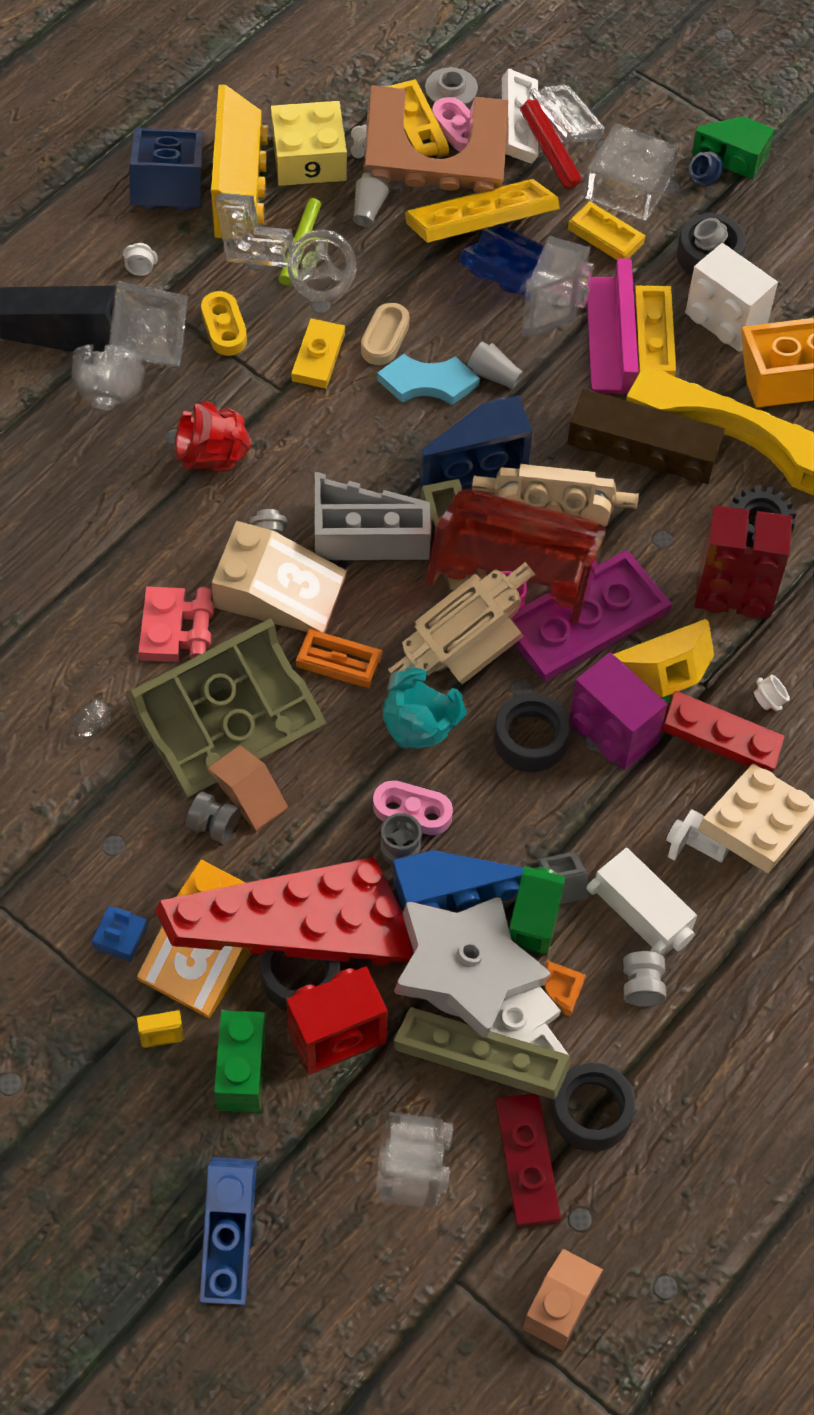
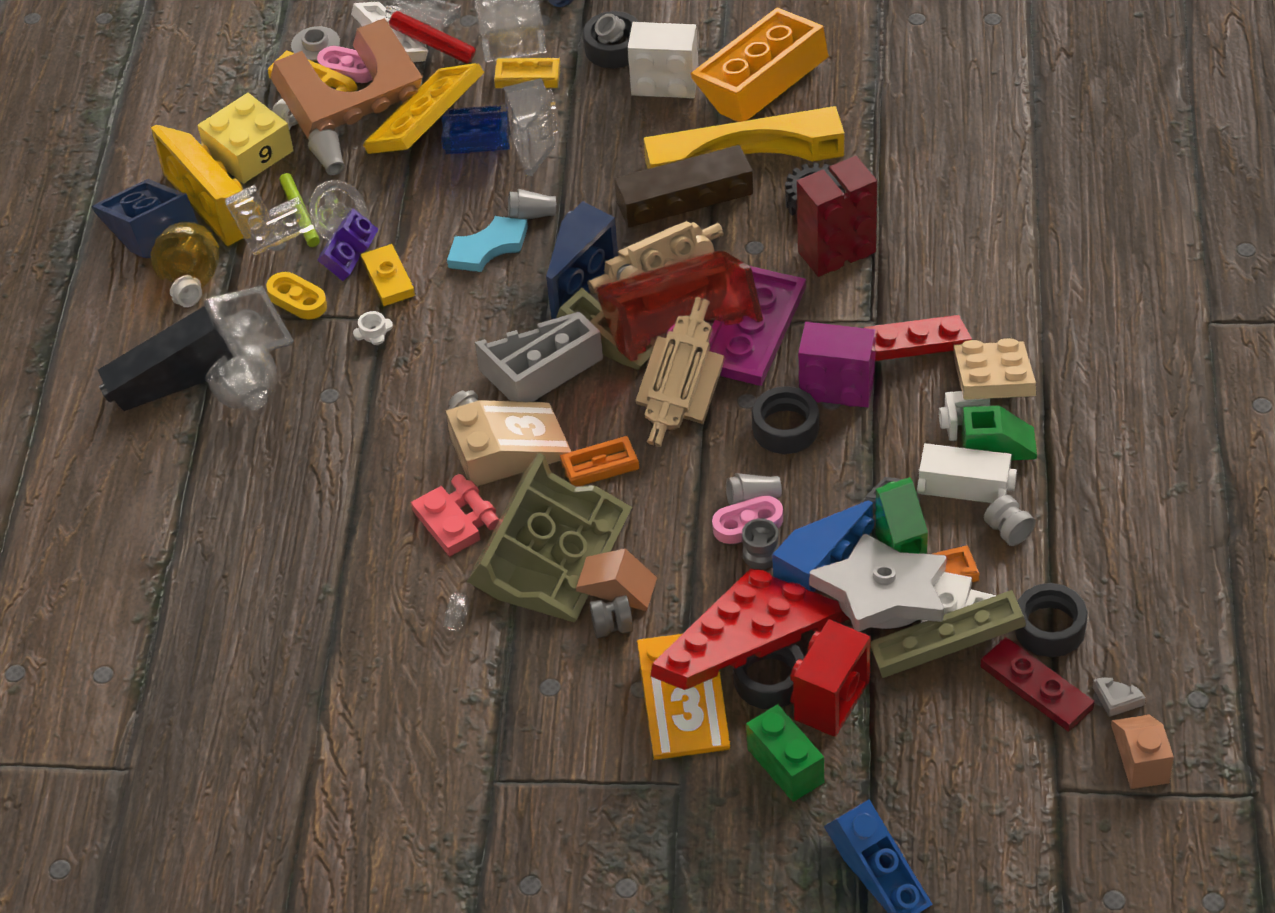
camera: 30 degrees left, 10 degrees down
blue tile [91,906,148,962] -> none
yellow tile [137,1010,184,1048] -> none
red helmet [175,401,251,472] -> none
tan tile [361,303,410,365] -> none
clear brick [376,1112,453,1208] -> none
teal helmet [383,667,467,749] -> none
dark pink panel [586,259,639,394] -> none
yellow slope [613,619,714,697] -> none
yellow plate [634,286,676,377] -> none
white plate [754,675,790,711] -> none
none -> clear yellow cylinder [150,222,220,287]
none -> dark purple slope [317,208,378,281]
none -> white plate [353,311,393,345]
none -> light grey cone [726,473,782,505]
none -> green slope [962,406,1037,460]
none -> light grey tile [1093,678,1145,717]

